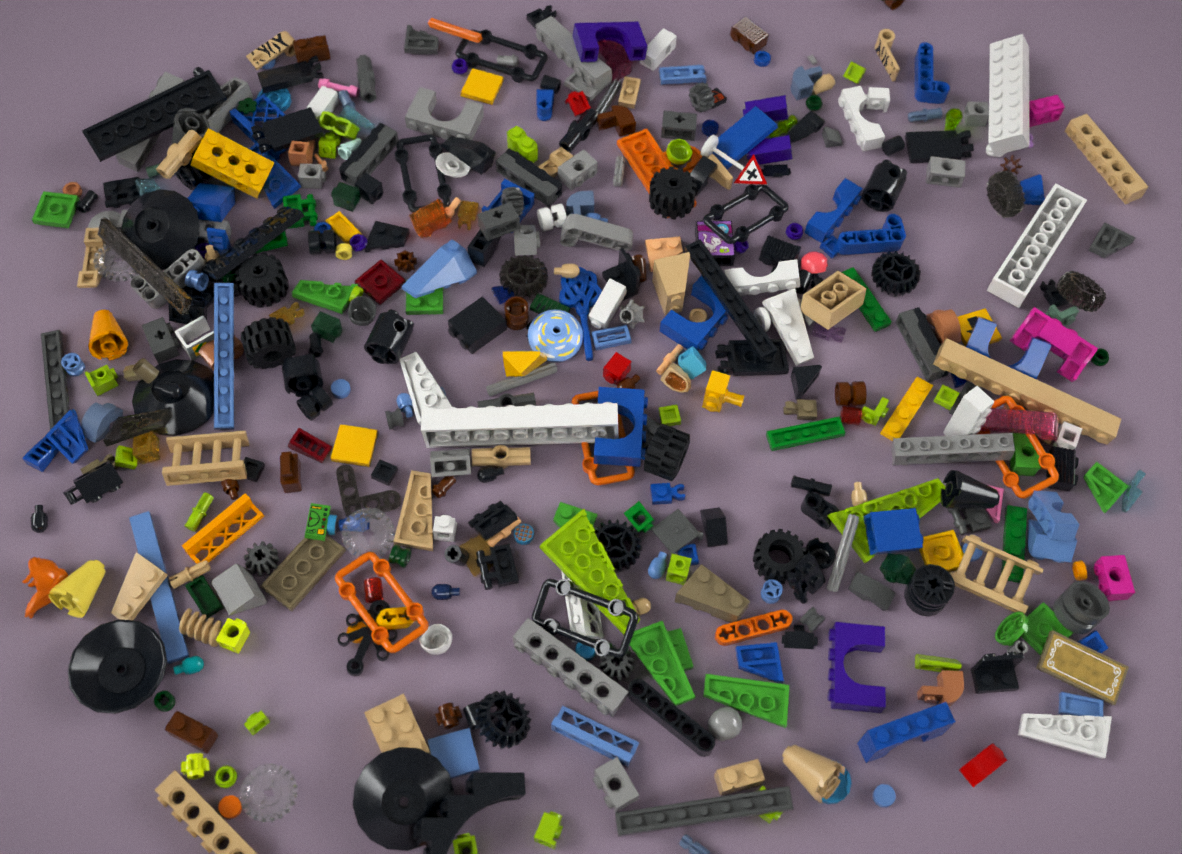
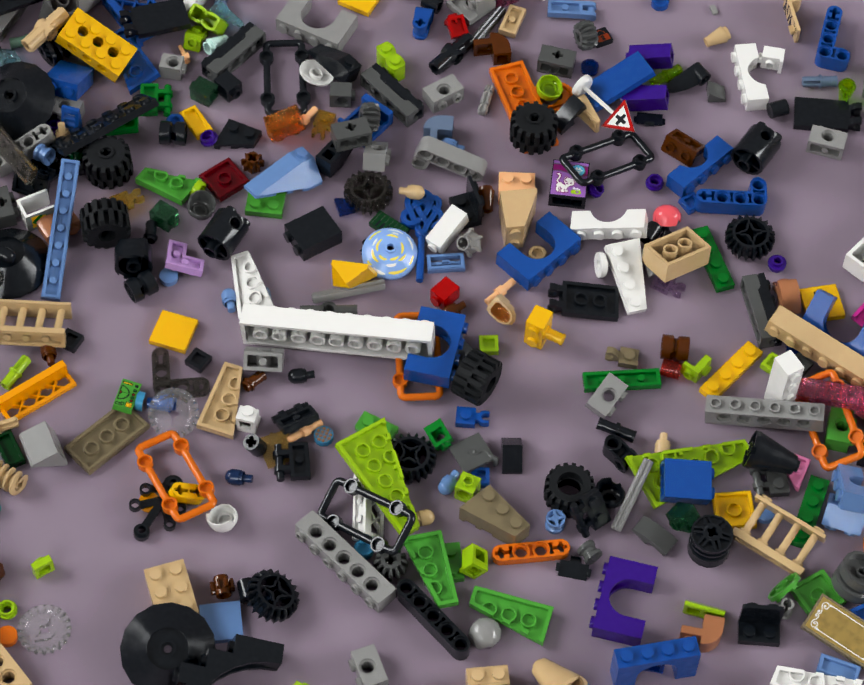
camera: 10 degrees right, 5 degrees down
neon yellow brick [216,618,250,654] -> none
dark grey gear [244,541,280,576] -> none
reddish brown piece [280,451,302,493] -> none
nougat brick [288,140,316,167] -> none
dark red slope [288,428,332,463] -> none
light yellow bush [336,243,352,260] -> none
clear red piece [364,577,384,603] -> none
dark grey wheel [385,408,404,430] -> none
dark green wheel [388,544,412,568] -> none
tan piece [472,445,531,469] -> none
reddish brown wheel [504,296,529,331] -> none
white wheel [537,203,567,232] -> none
tan slope [538,147,573,178] -> none
medium blue fence [551,706,639,767] -> none
medium azure panel [678,346,706,379] -> none
black plate [684,239,778,361] -> none
blue wing [735,642,784,683] -> none
black brick [759,235,801,266] -> none
sand blue brick [790,66,823,101] -> none
black slope [790,365,822,400] -> none
dark green plate [805,95,822,111] -> none
lime plate [843,61,866,84] -> none
none -> lavender plate [164,239,204,277]
none -> dark grey brick [329,82,356,108]
none -> lime brick [459,543,488,579]
none -> light grey brick [585,372,628,419]
none -> reddish brown bracket [661,129,705,167]
none -> dark purple plate [768,255,787,273]

